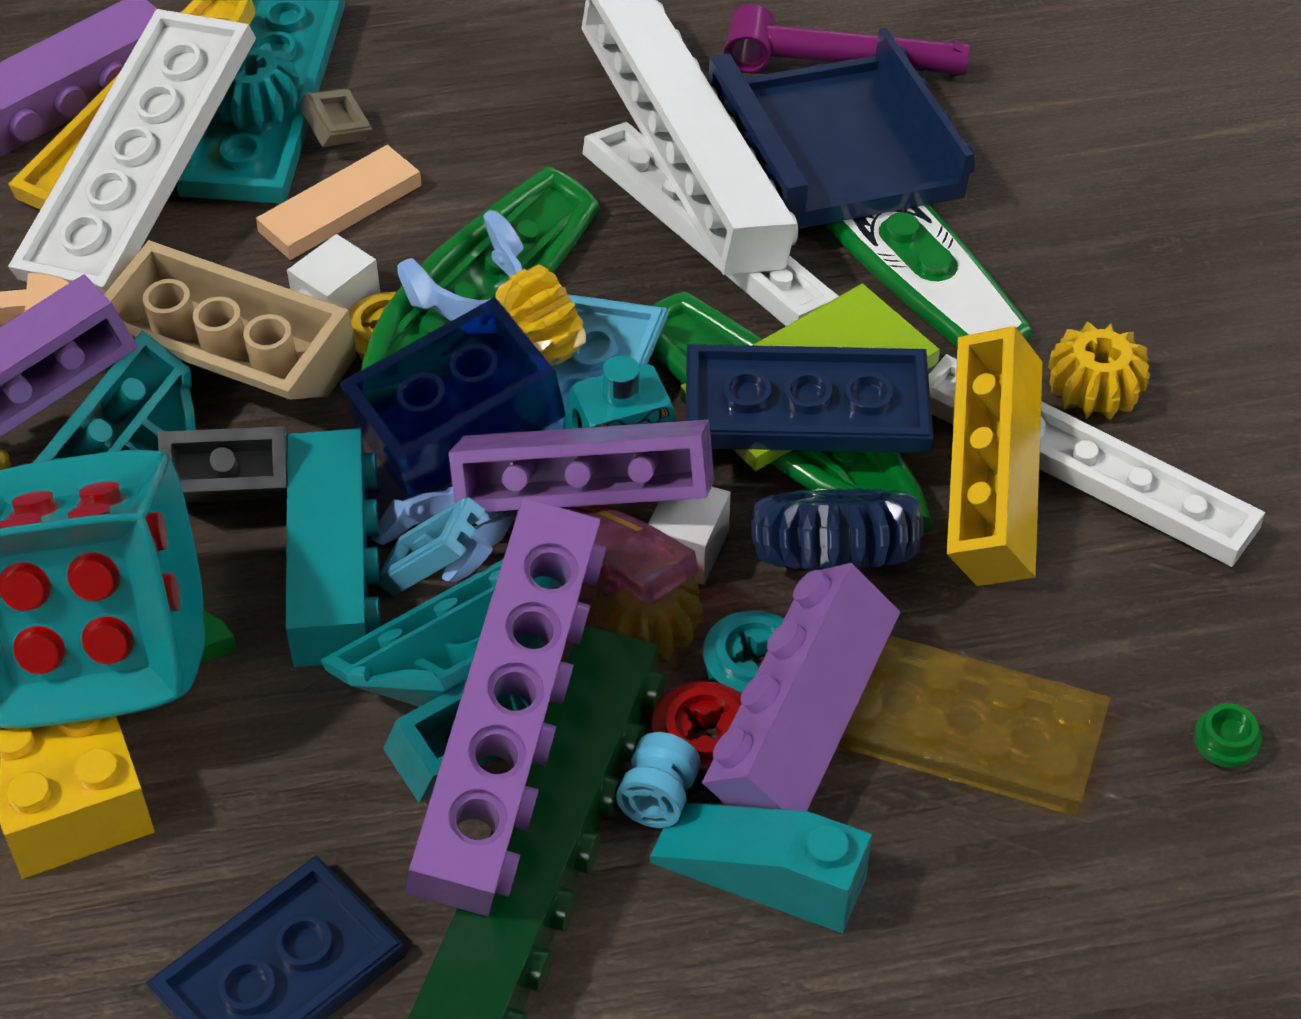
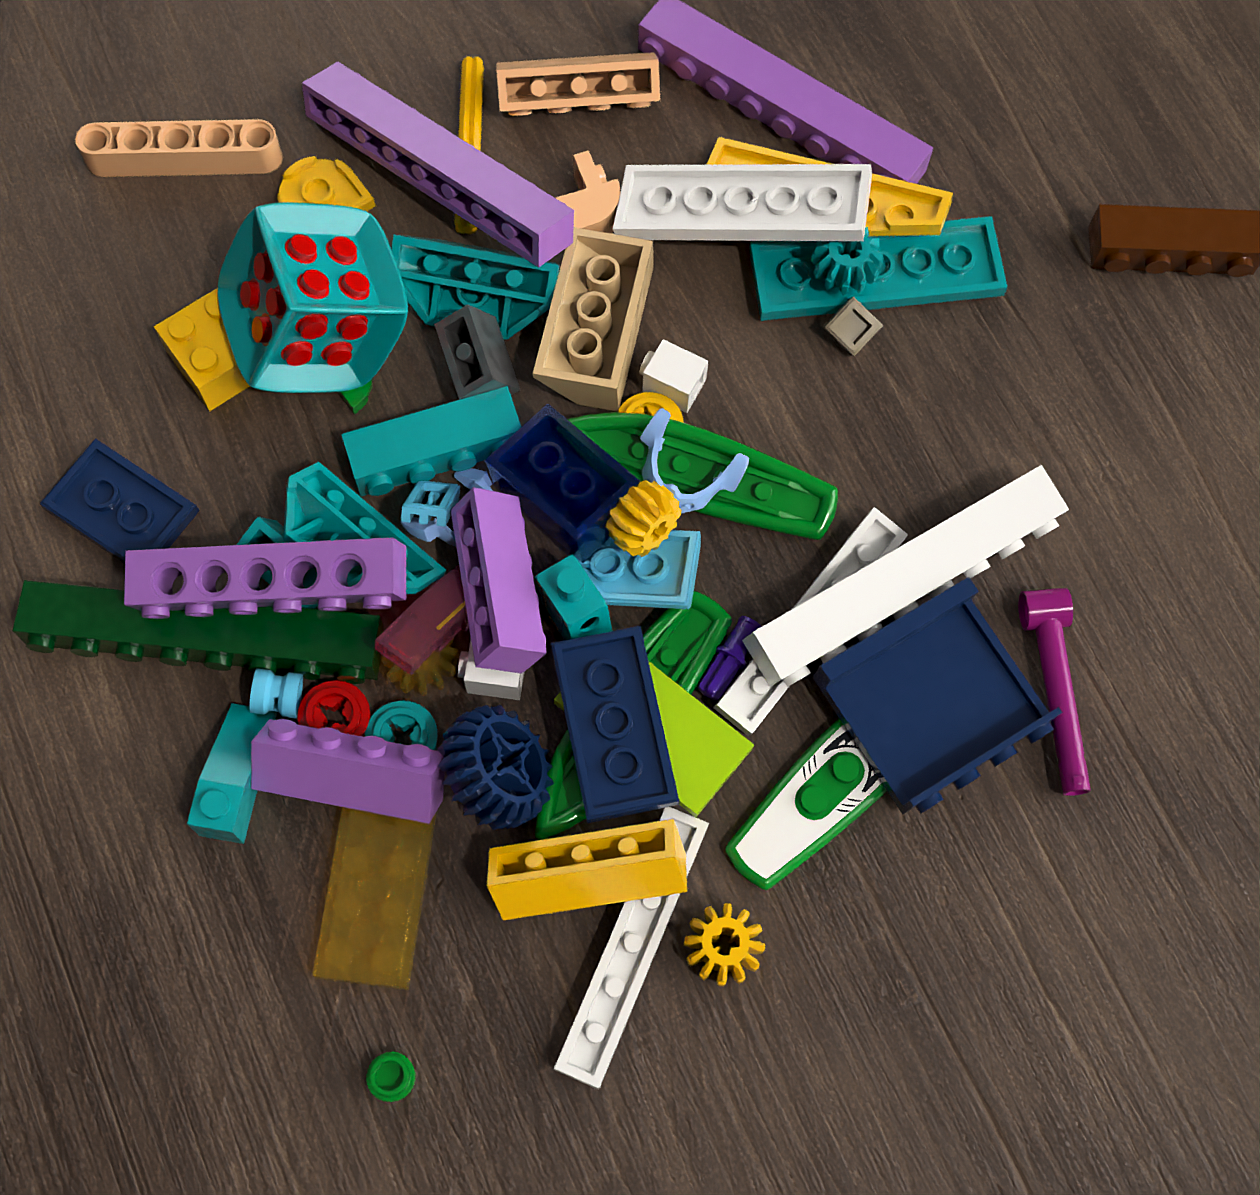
camera: 75 degrees right, 20 degrees up
light nougat tile [256,145,422,260] -> none
none -> dark purple axle [698,616,762,701]

